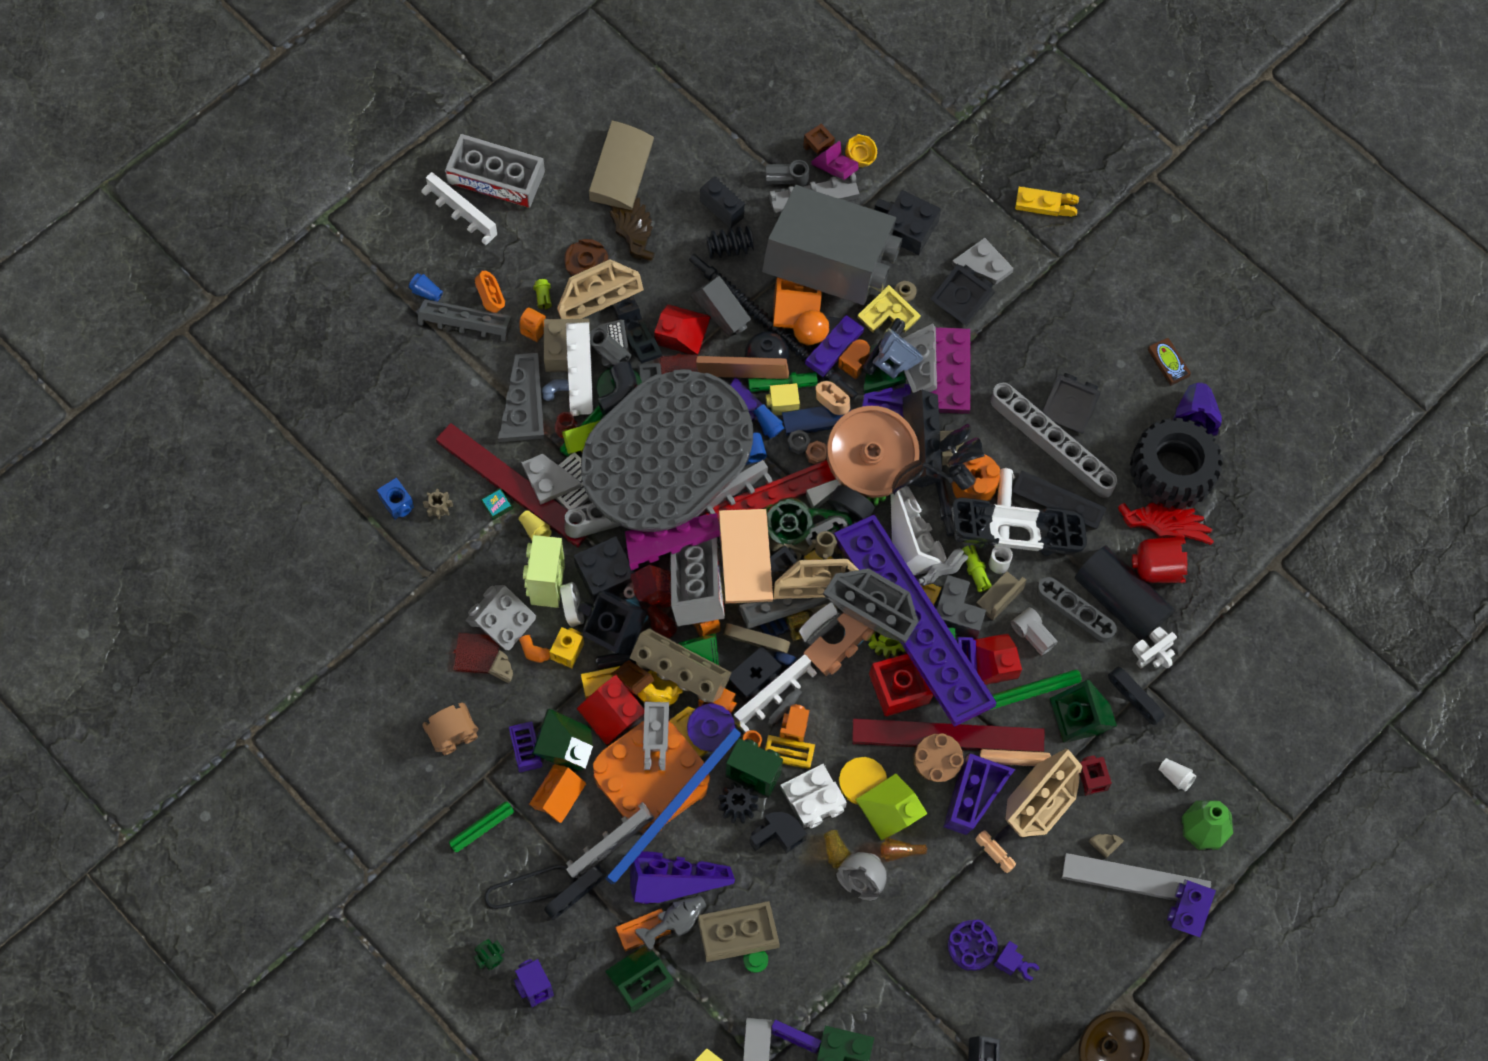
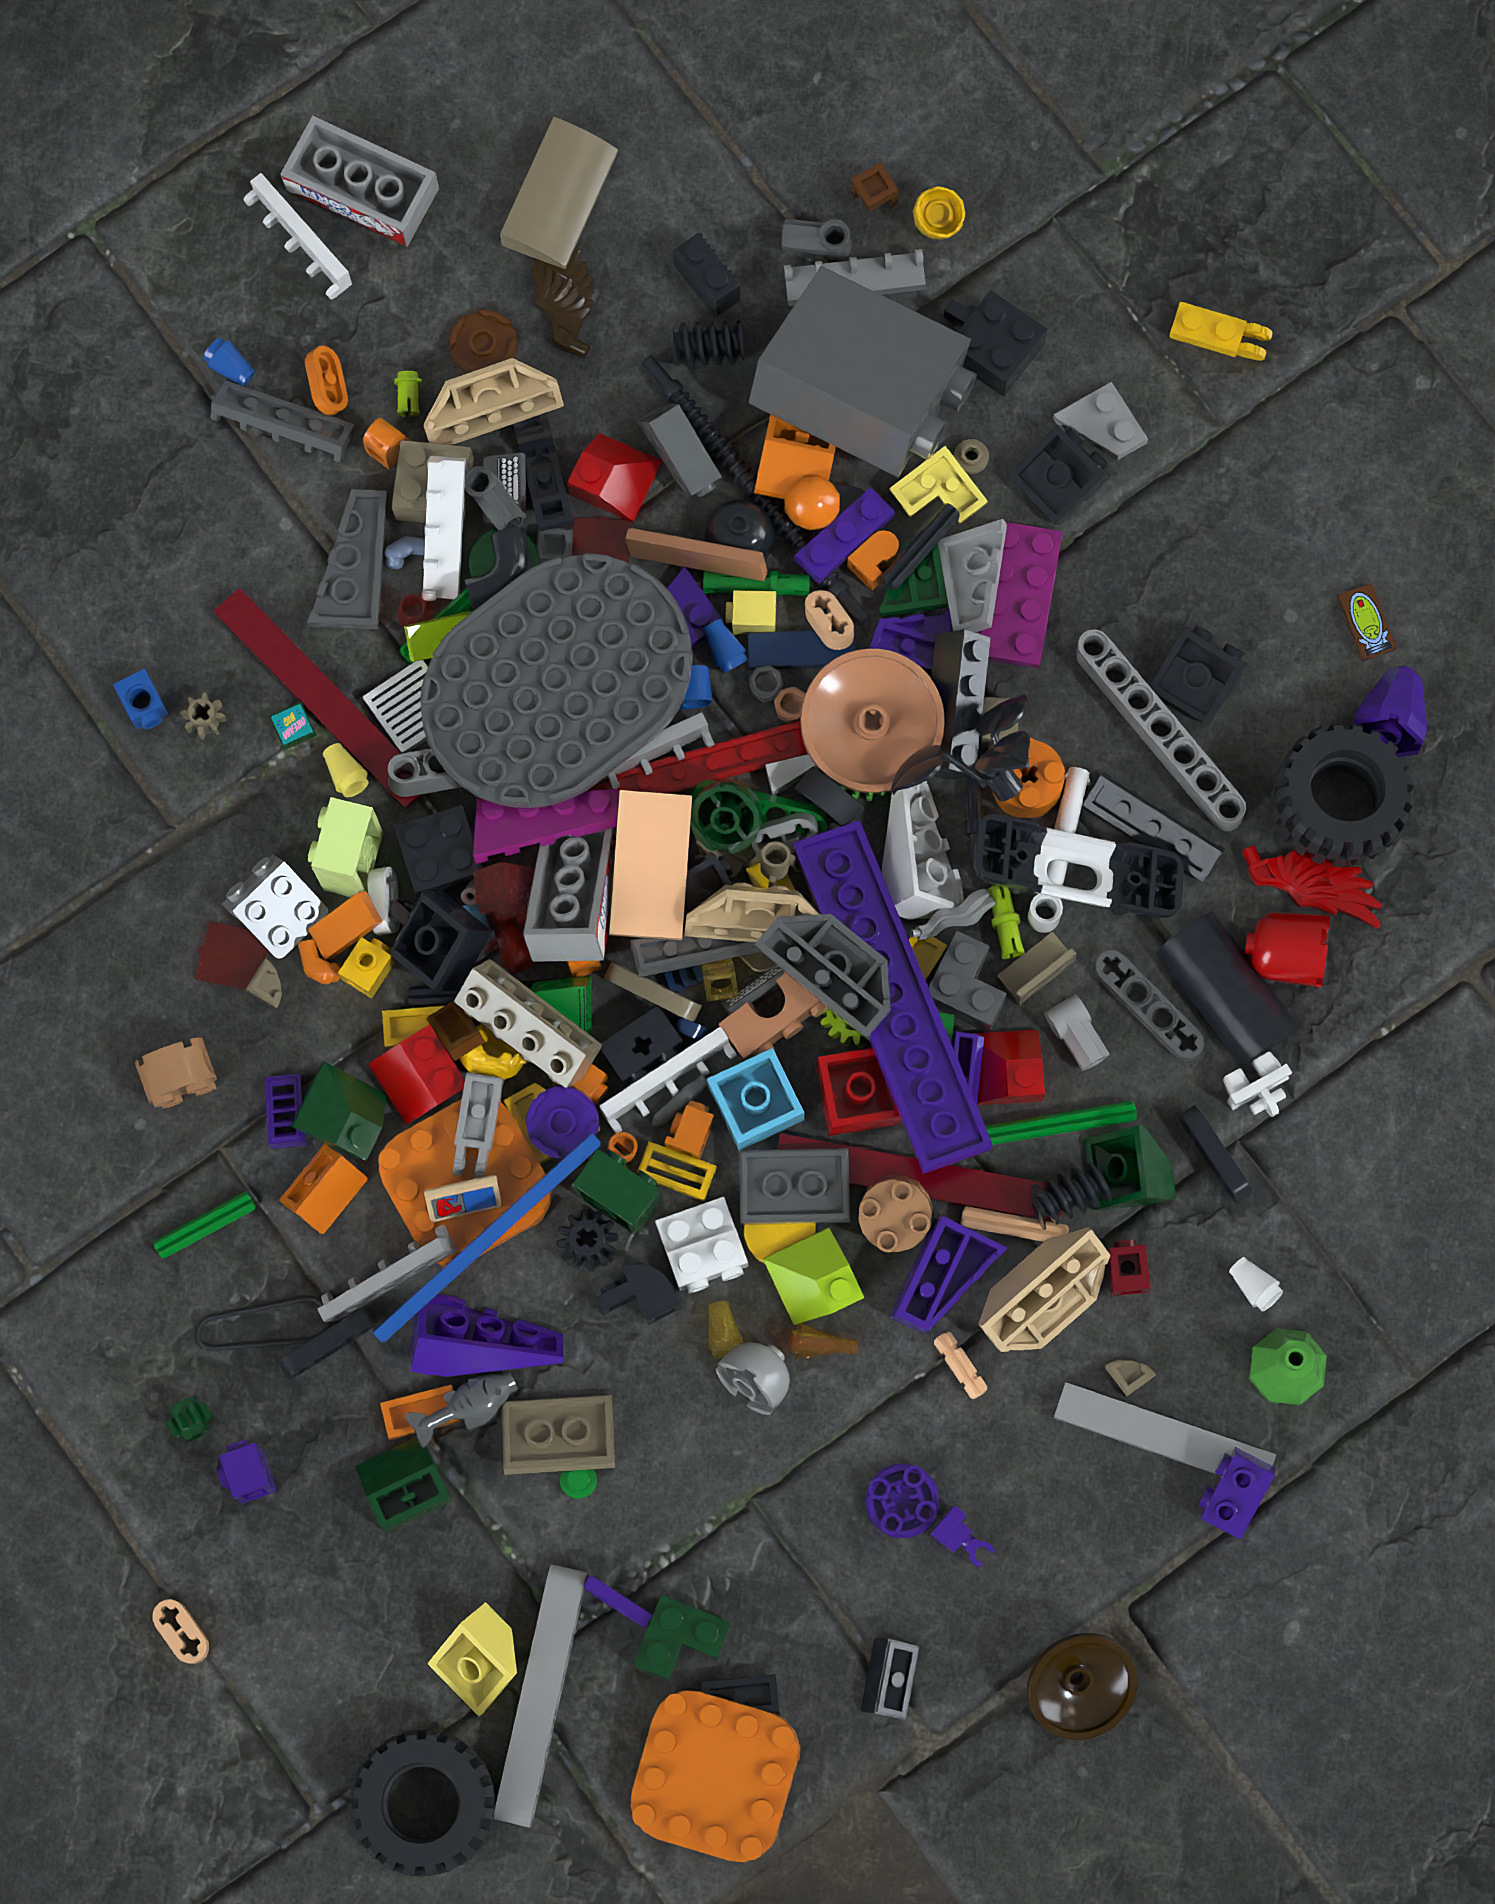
camera: 15 degrees right, 10 degrees up
light grey wing [521,454,581,505] -> none
white sticker [799,603,838,642] -> none
magenta slope [811,141,859,180] -> none
sand blue piece [873,328,923,379] -> none
none -> orange tile [308,891,383,960]
none -> slope [424,1175,501,1222]
none -> medium azure brick [707,1048,804,1151]
none -> dark grey tile [739,1148,850,1225]
none -> black piece [1030,1161,1112,1230]

